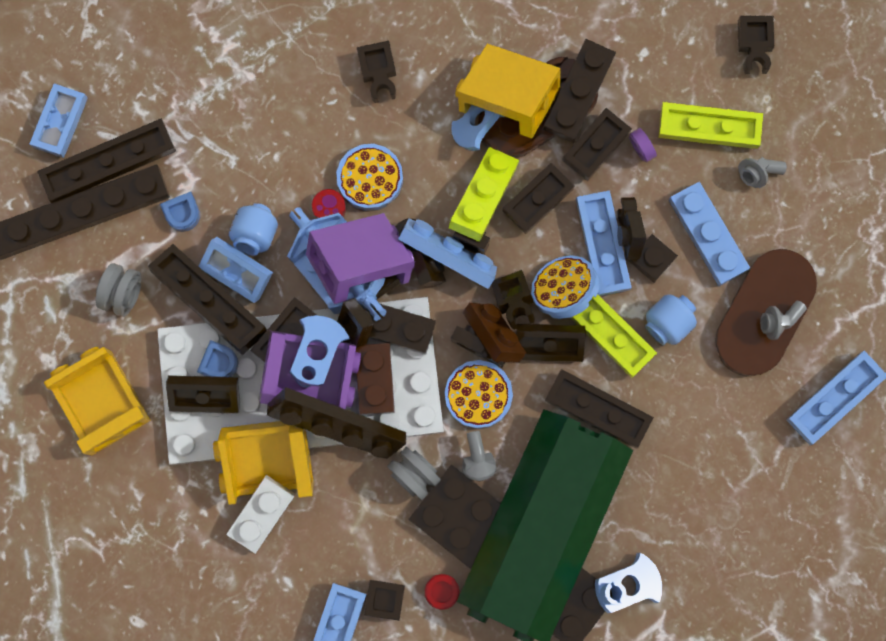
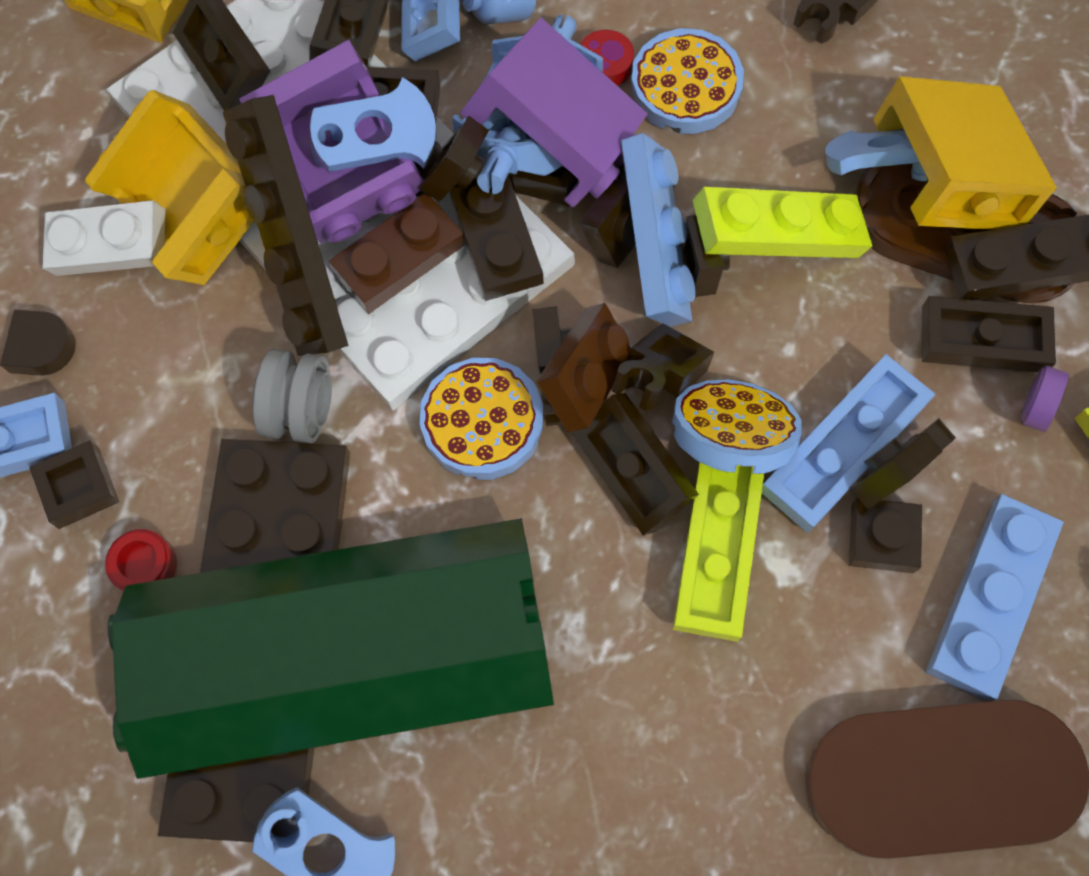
camera: 55 degrees right, 10 degrees down
medium blue tile [197,340,239,377] -> none
light grey plate [462,431,496,481] -> none
dark brown plate [502,163,575,234] -> none
dark brown plate [545,369,654,449] -> none
light blue head [645,294,697,345] -> none
light grey plate [760,300,807,340] -> none
none -> dark brown tile [0,309,76,375]

